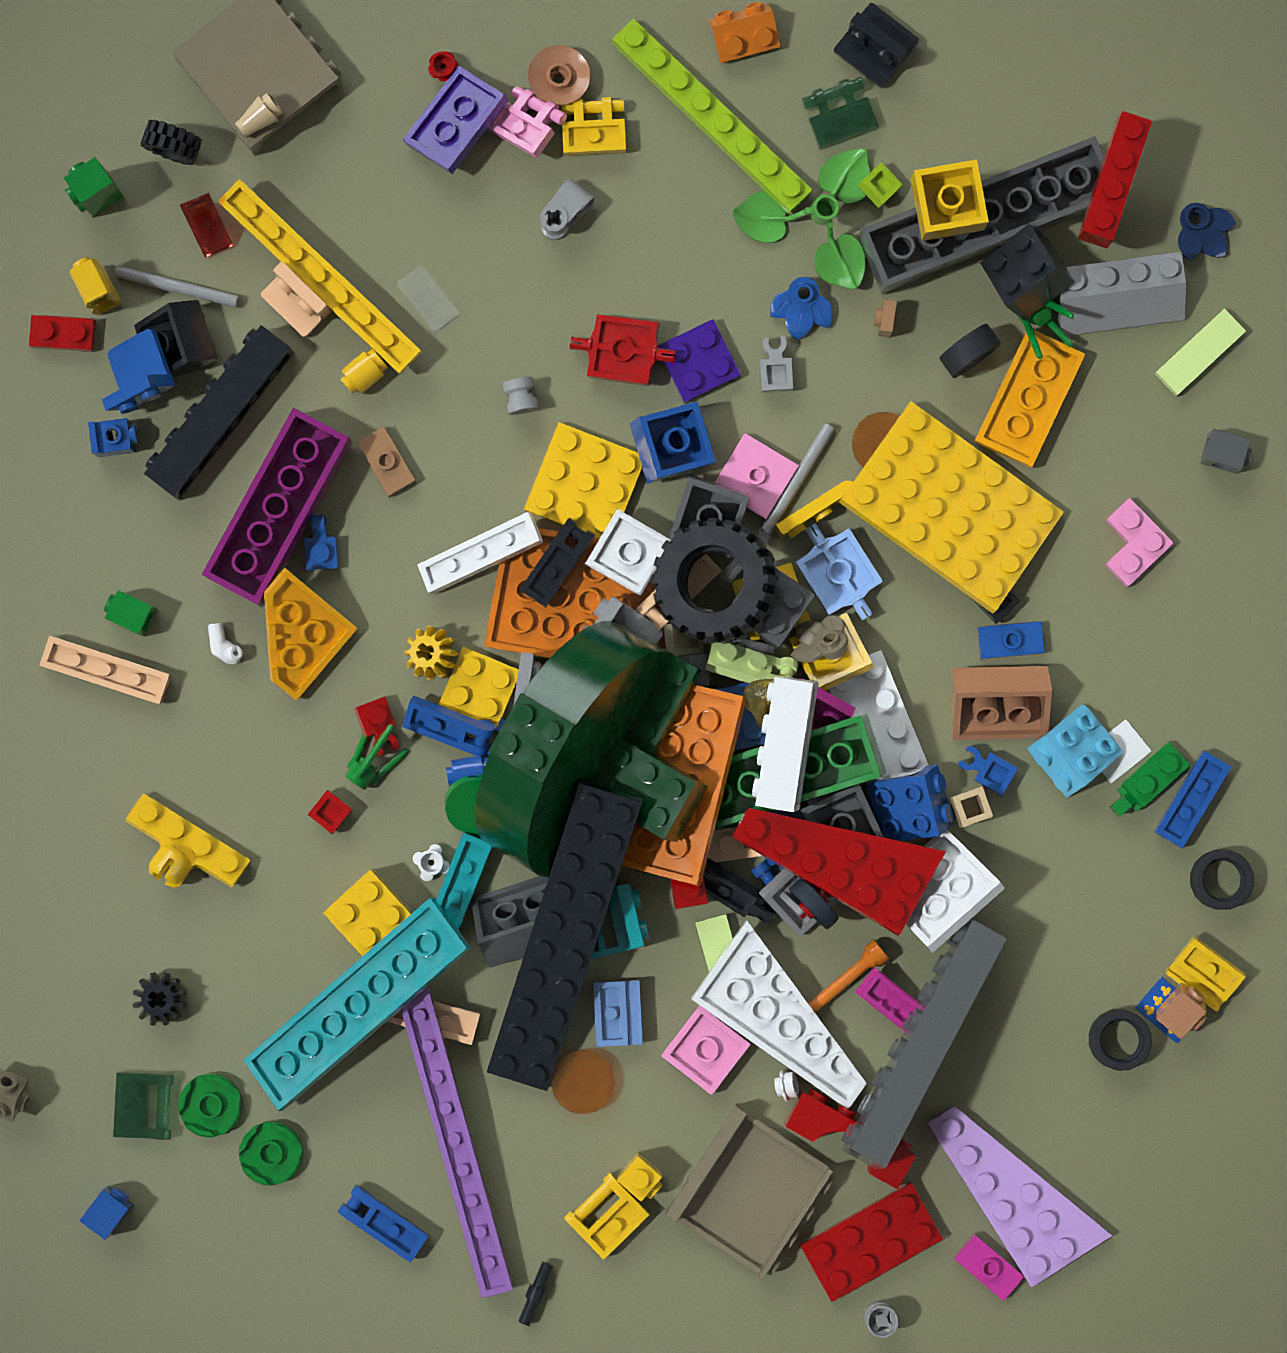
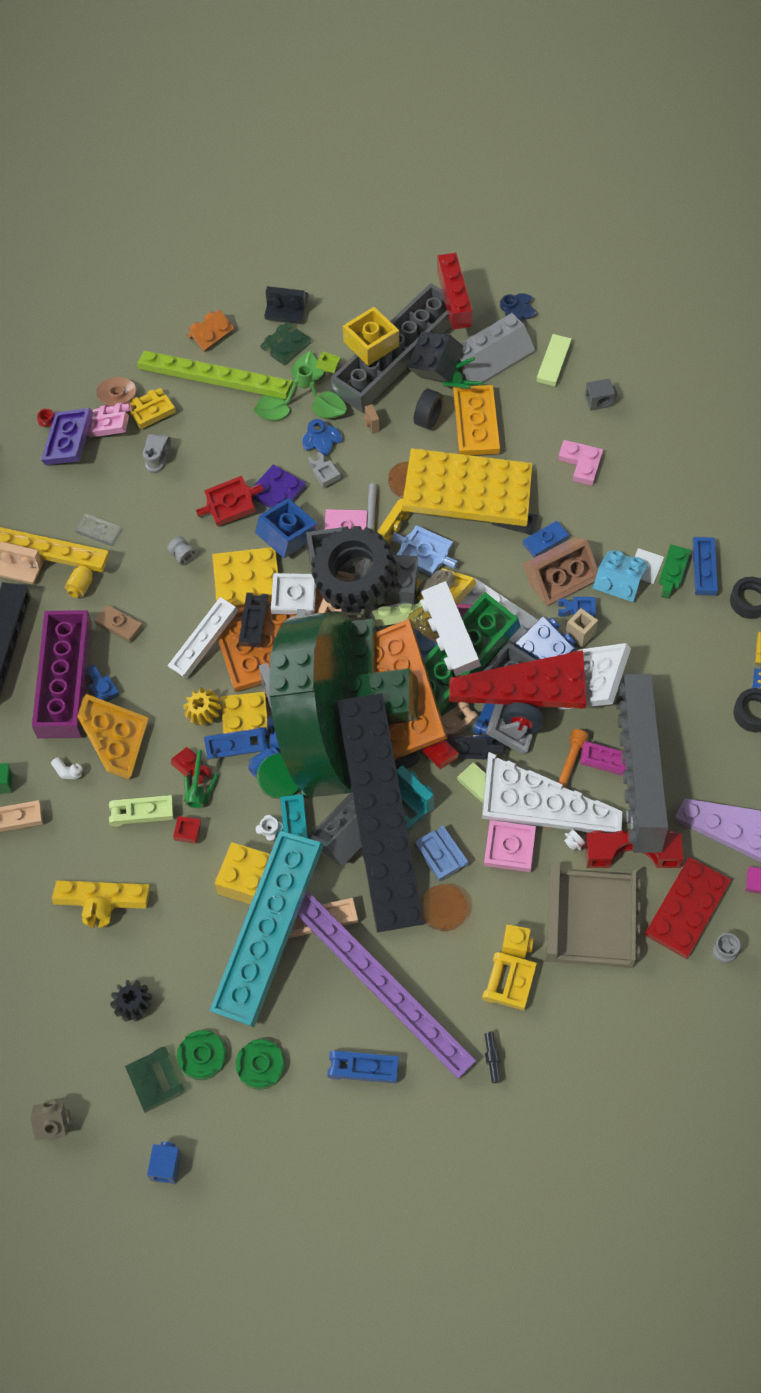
camera: 30 degrees left, 25 degrees down
none -> yellowish green plate [109,795,174,827]

